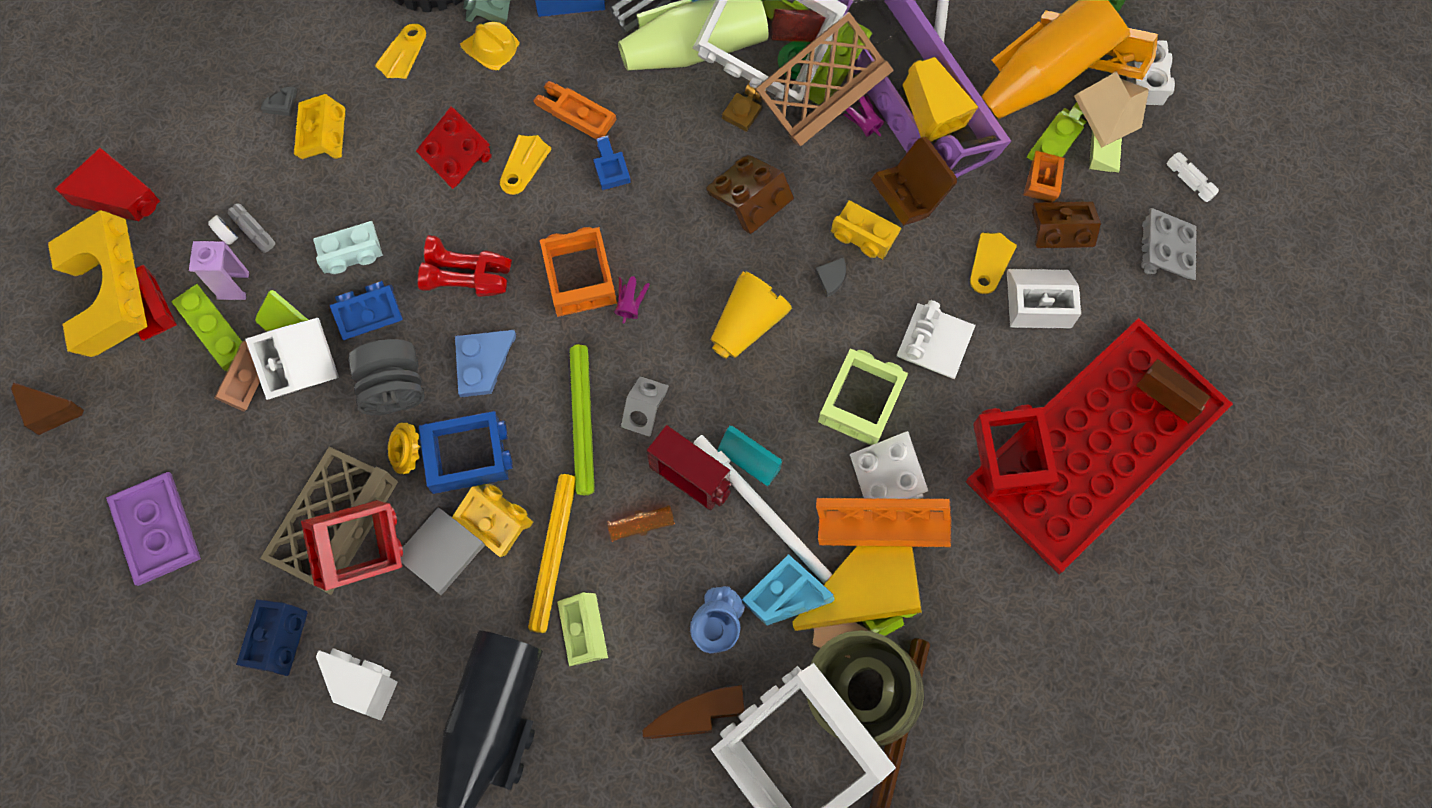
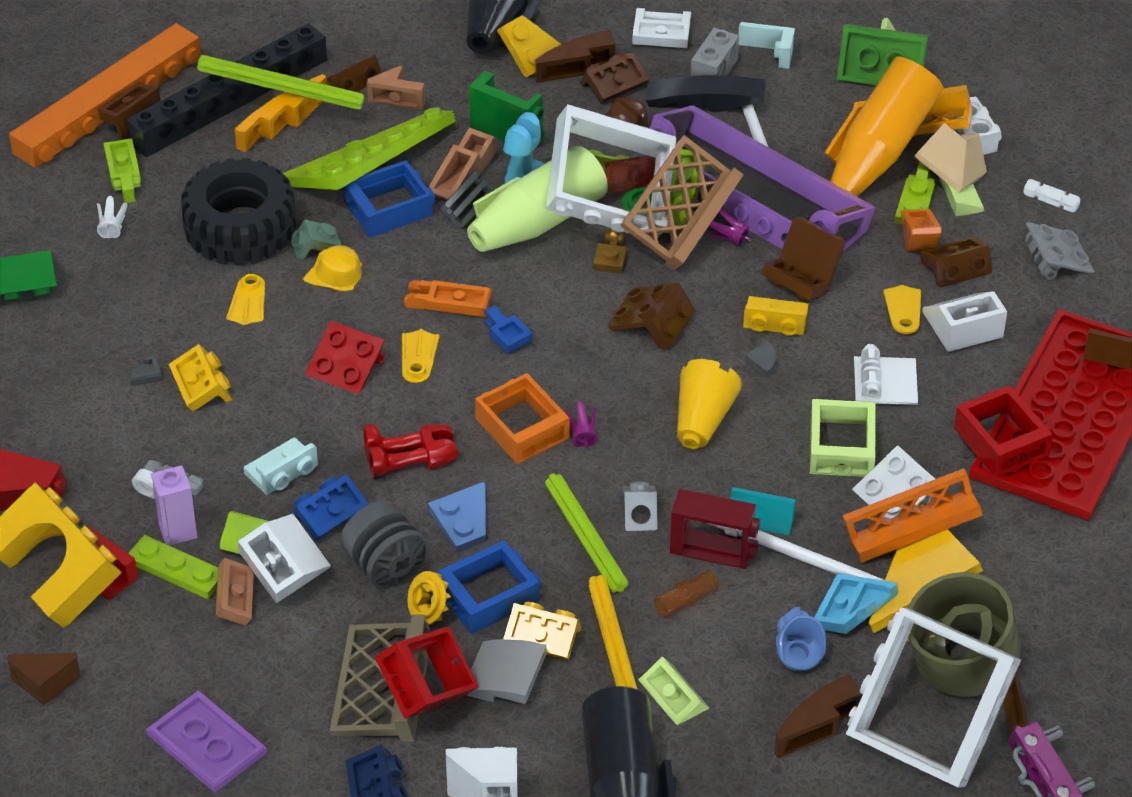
camera: 20 degrees left, 25 degrees down
yellow slope [903,57,978,142] -> none

